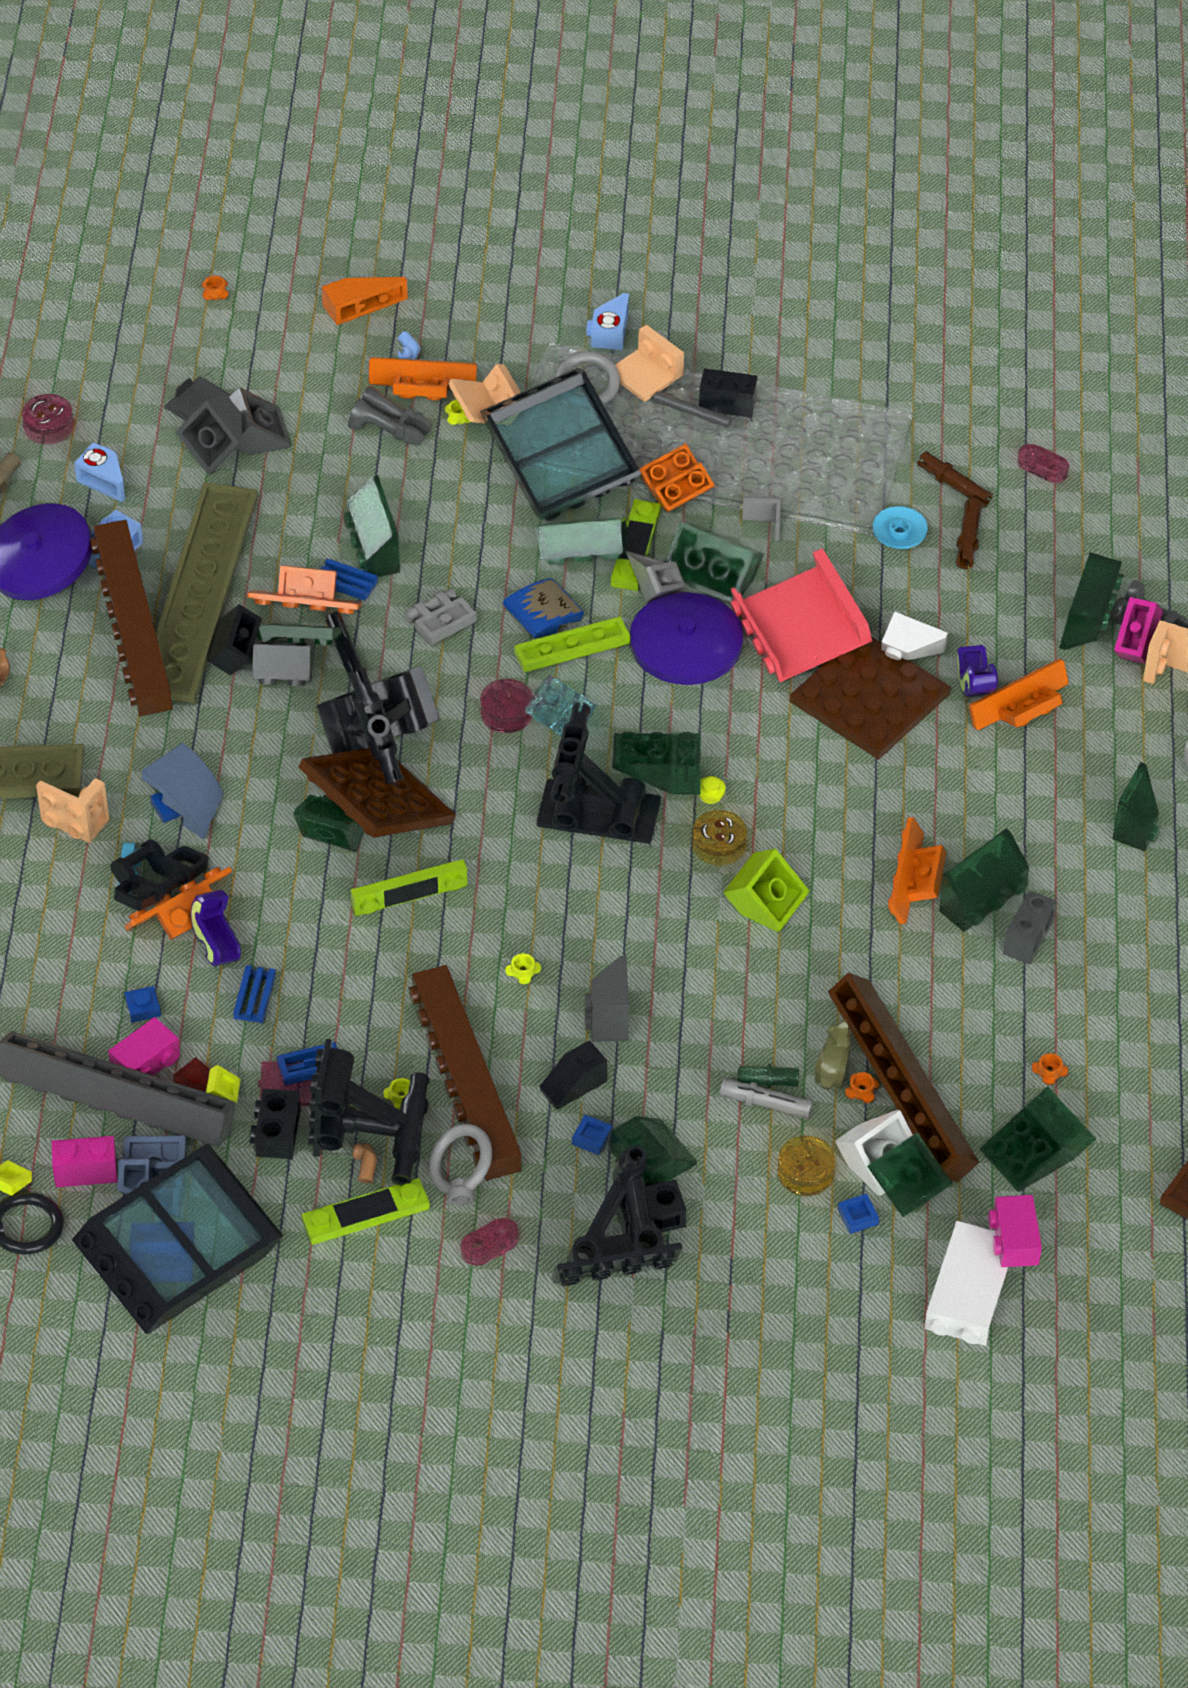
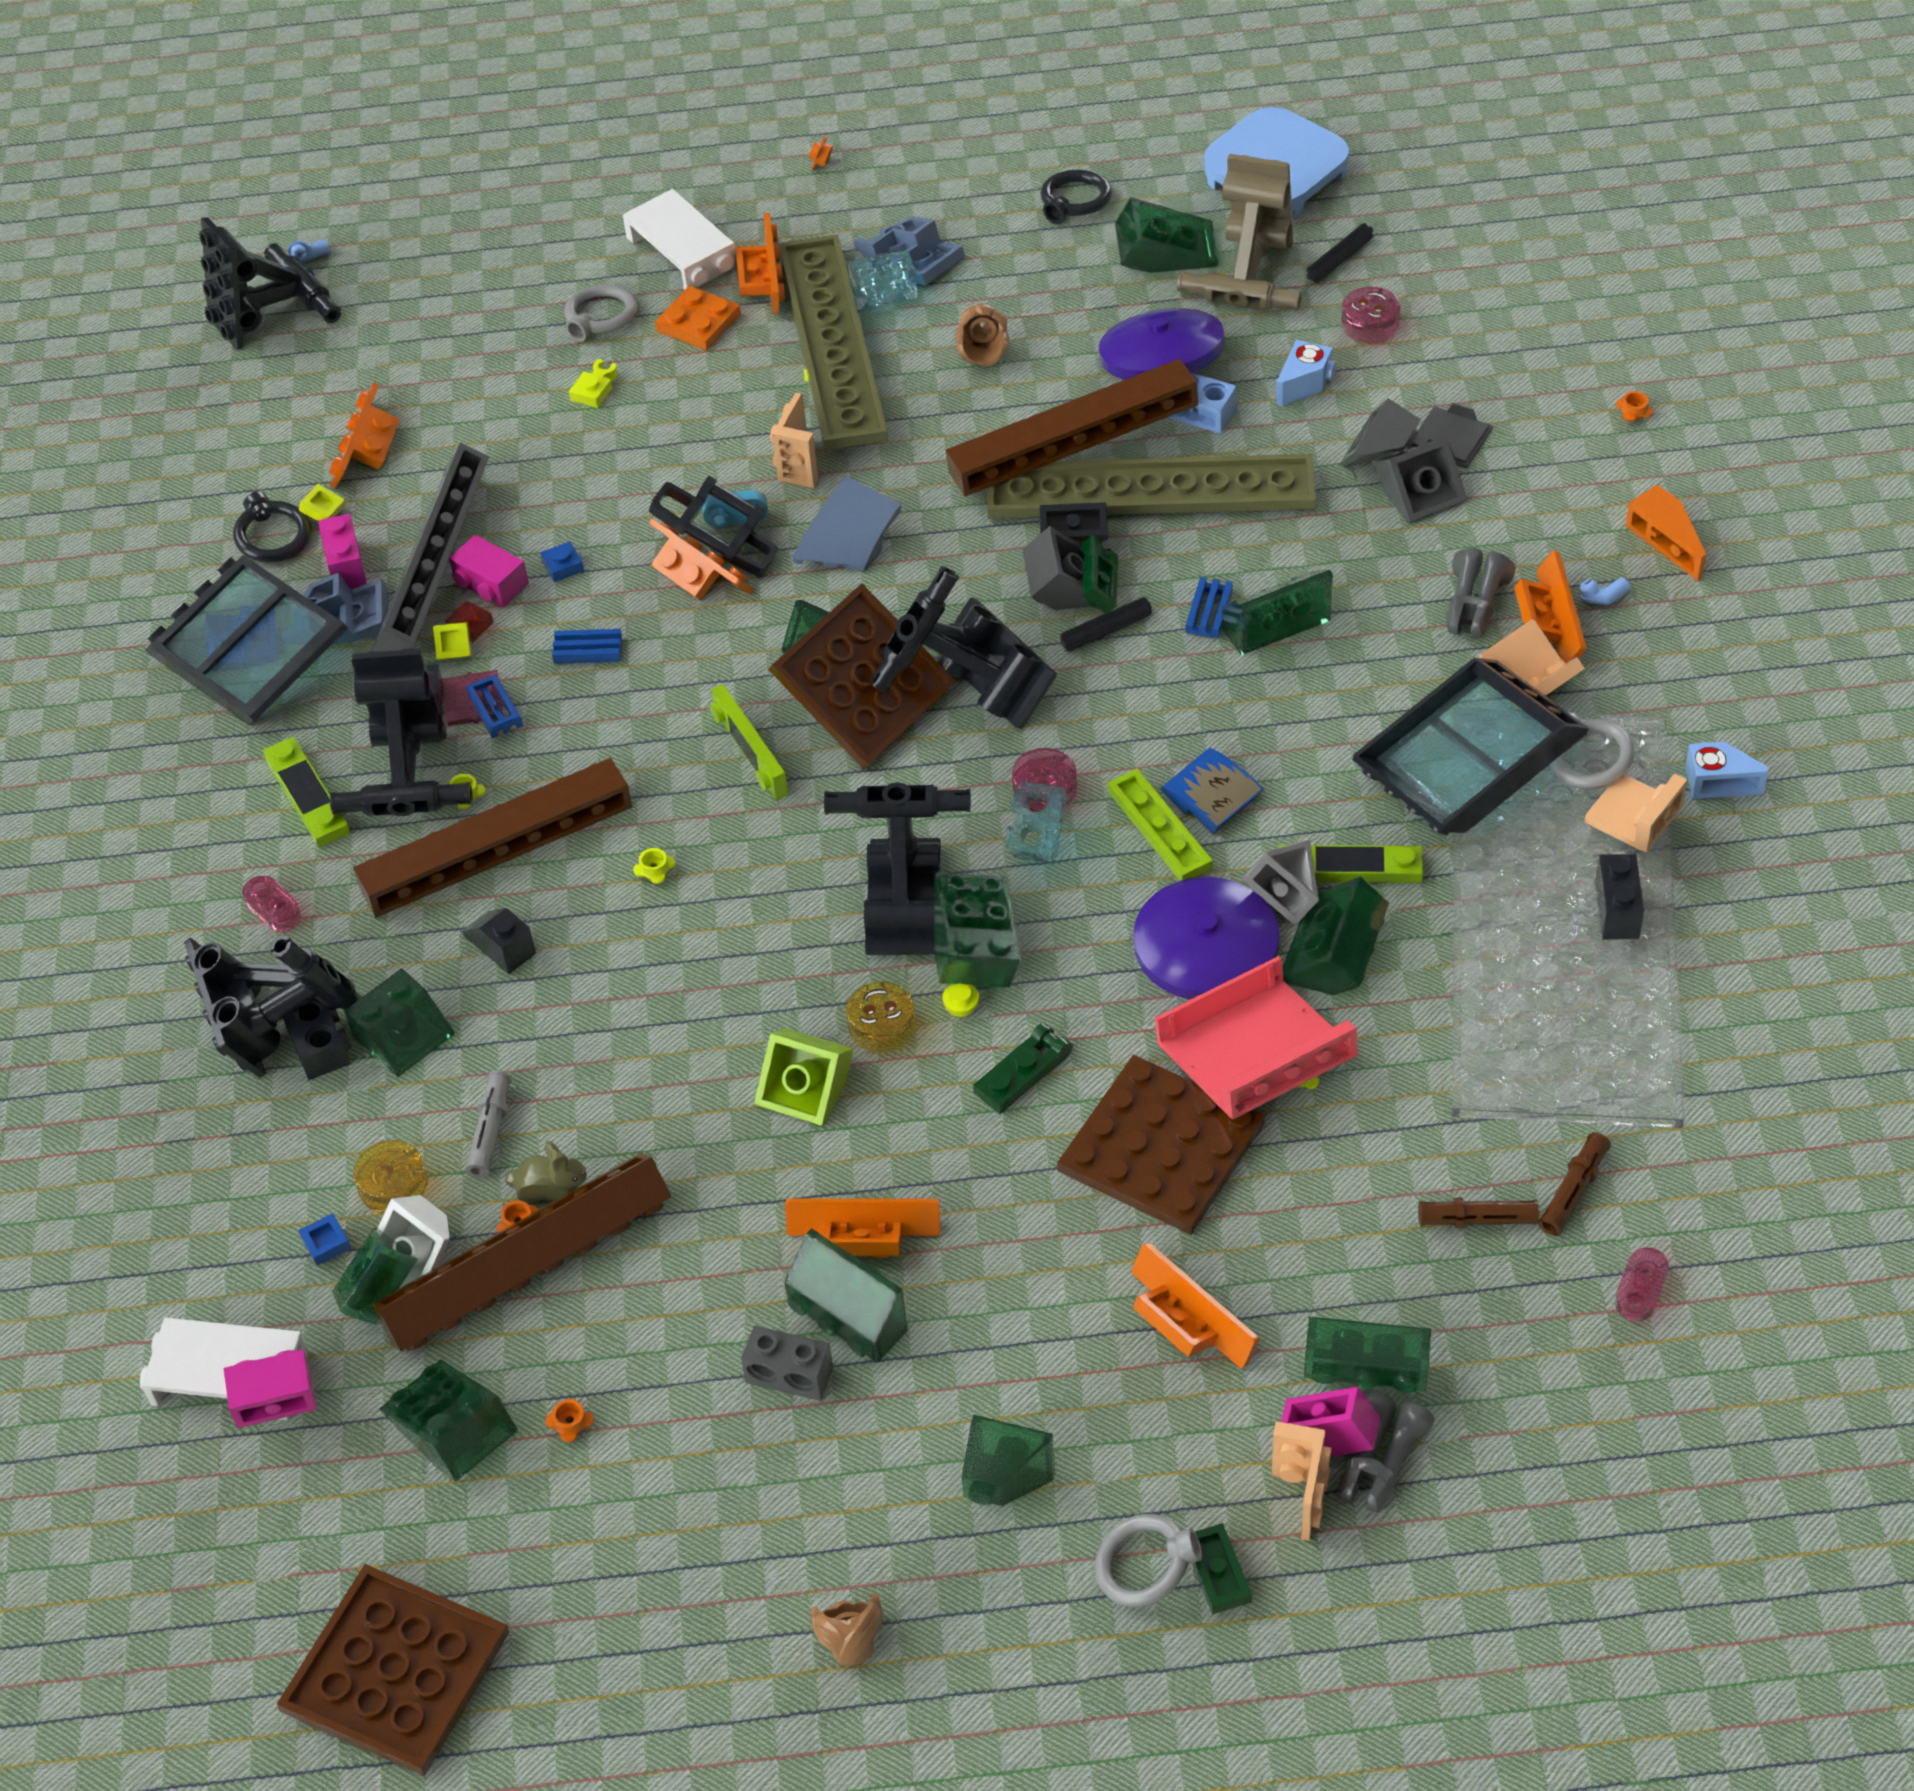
camera: 85 degrees right, 0 degrees up
dark purple animal [190,890,241,967] -> none
orange bracket [247,565,362,614] -> none
medium nougat arm [352,1143,377,1183] -> none
light grey plate [404,589,477,645] -> none
light grey piece [429,1124,492,1205] -> none
clear green slope [537,517,627,564] -> none
blue plate [572,1115,613,1155] -> none
dark grey slope [585,956,629,1042] -> none
orange slope [639,443,715,513] -> none
dark grey bar [654,392,732,428] -> none
clear green axle [737,1064,799,1088] -> none
light grey bracket [743,497,781,542] -> none
medium azure dish [872,506,928,549] -> none
white slope [881,612,948,660] -> none
dark purple animal [956,645,998,697] -> none
none -> dark green plate [973,1022,1073,1114]

